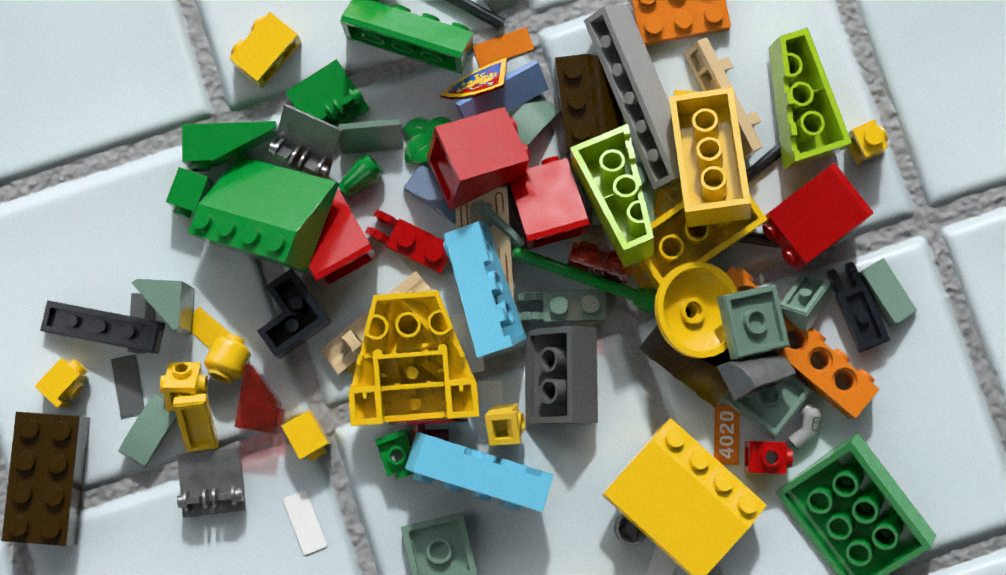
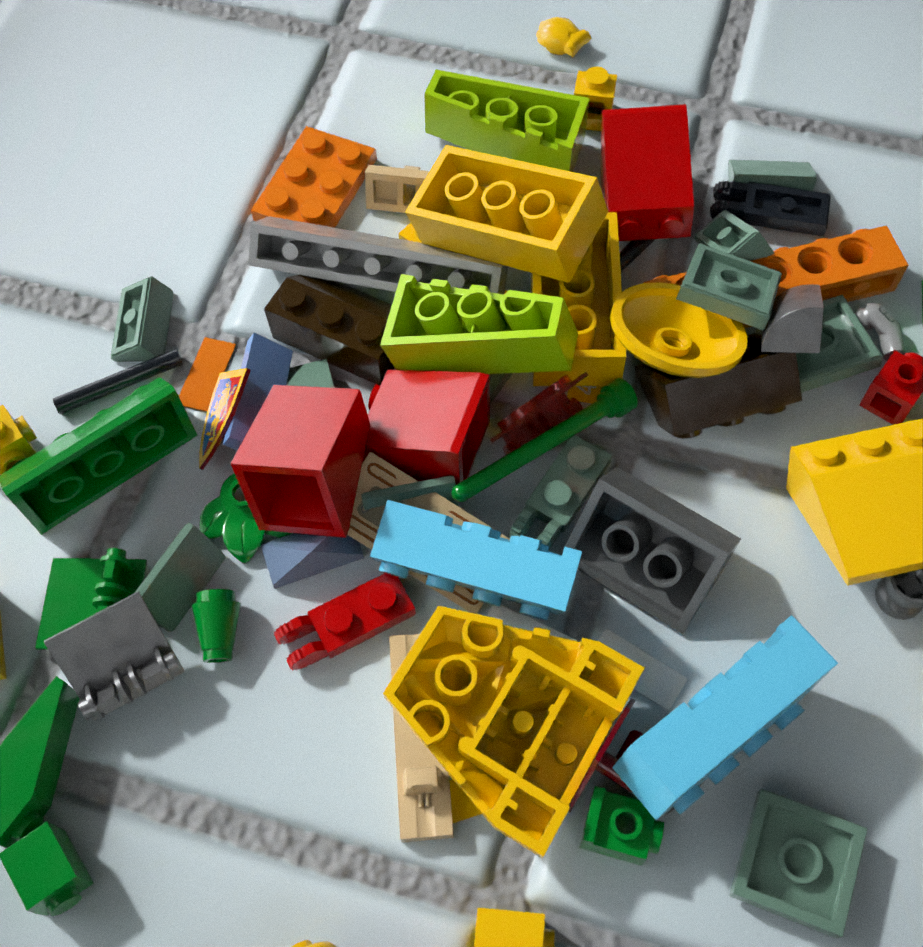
camera: 50 degrees left, 20 degrees down
green slope [188,156,340,273] -> none
black brick [257,269,332,359] -> none
red slope [309,189,378,288] -> none
yellow brick [485,403,525,446] -> none
orange sticker [714,405,740,465] -> none
none -> yellow animal [536,17,591,57]

